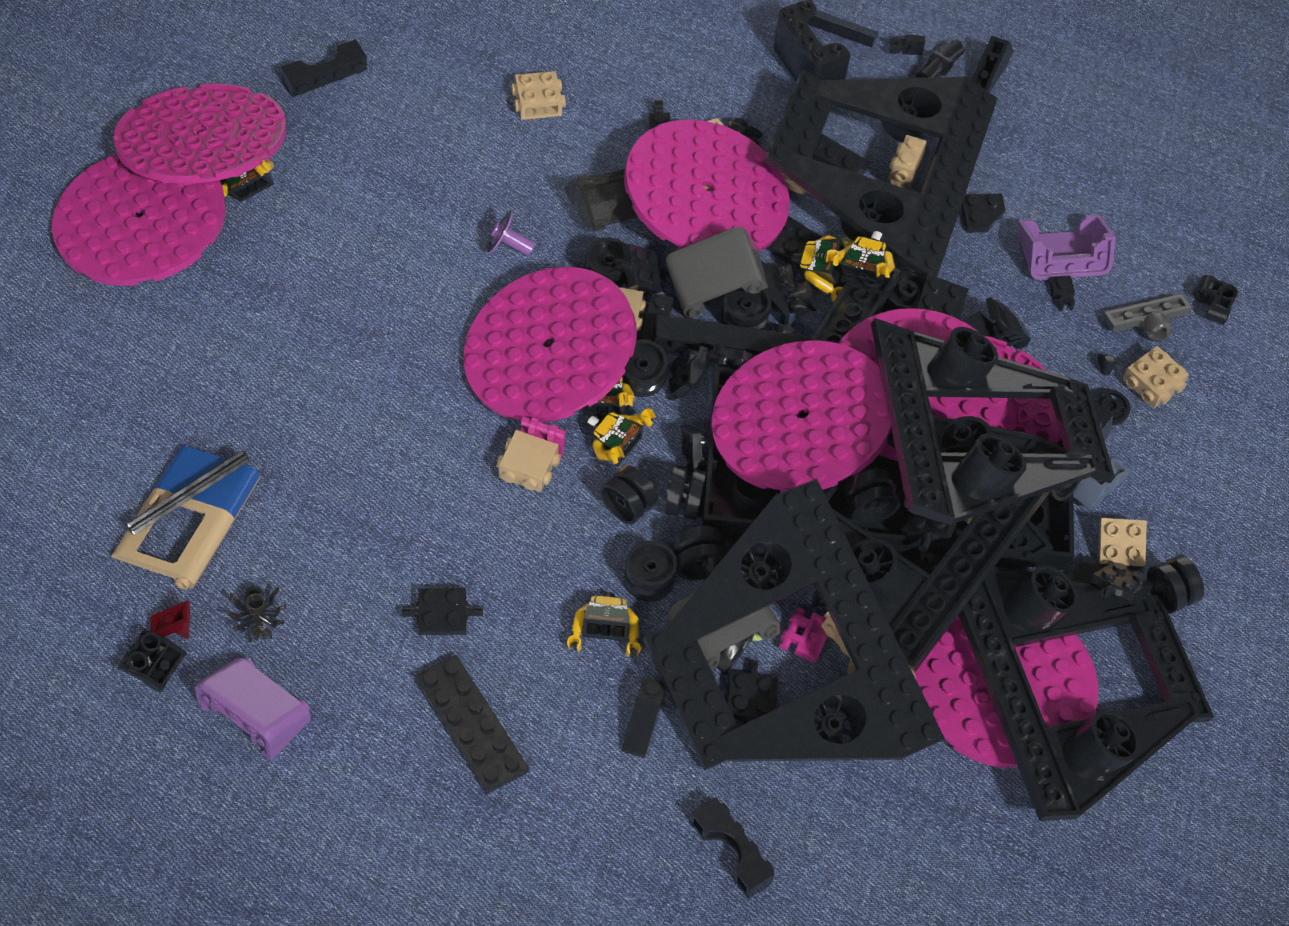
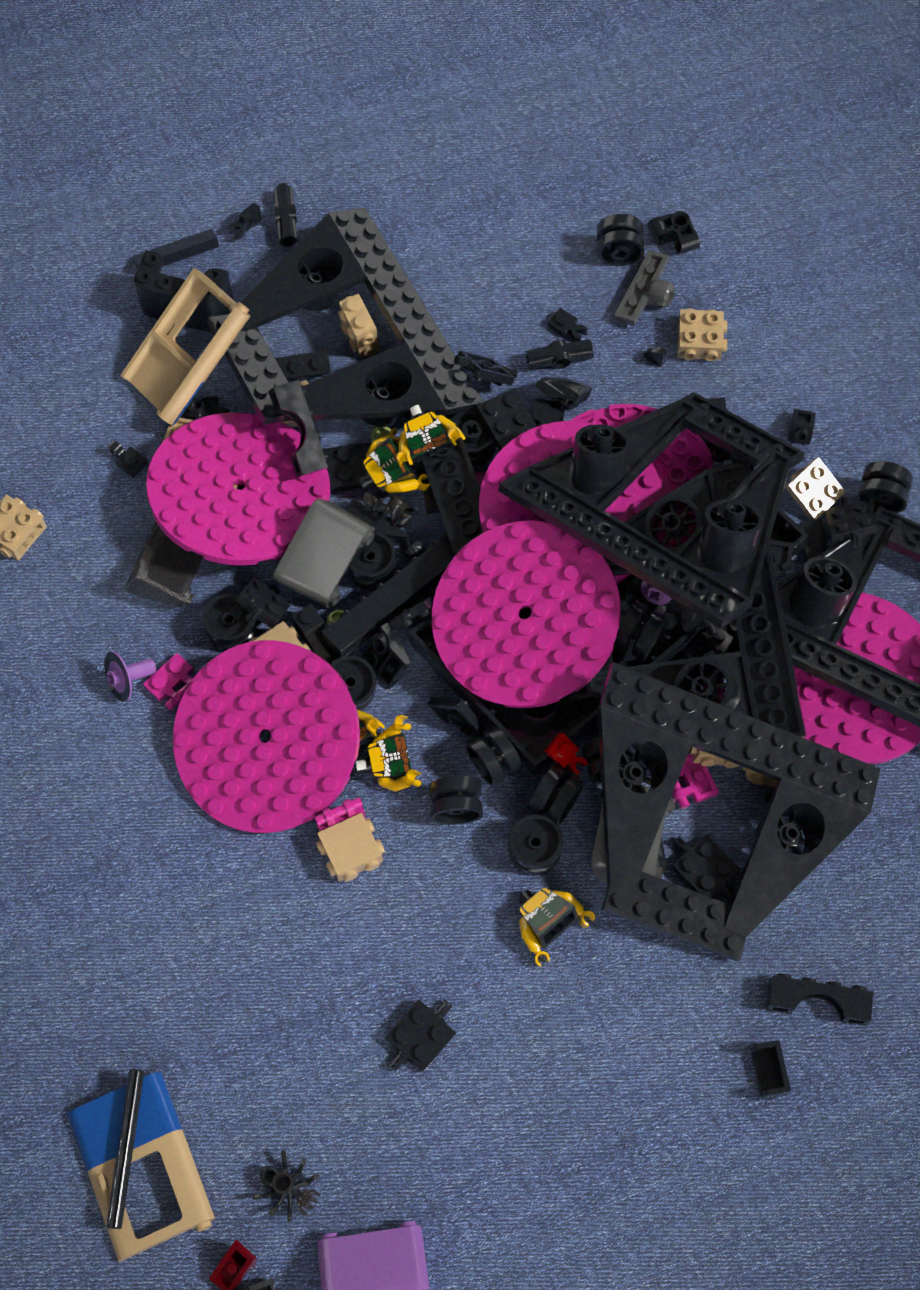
camera: 40 degrees left, 10 degrees up
black plate [414,654,529,795] -> none
black slope [621,676,666,759] -> none
black plate [961,193,1006,233] -> none
black slope [971,35,1014,92] -> none
medium lavender windscreen [1018,214,1116,280] -> none
black wheel [1091,389,1131,426] -> none
none -> tan piece [121,268,250,425]
none -> dark pink plate [143,653,197,711]
none -> black arch [268,380,328,478]
none -> black plate [454,350,518,386]
none -> black piece [526,339,594,370]
none -> red plate [545,733,588,775]
none -> black wheel [596,214,644,266]
none -> black panel [750,1040,791,1100]
none -> black bracket [788,409,816,445]

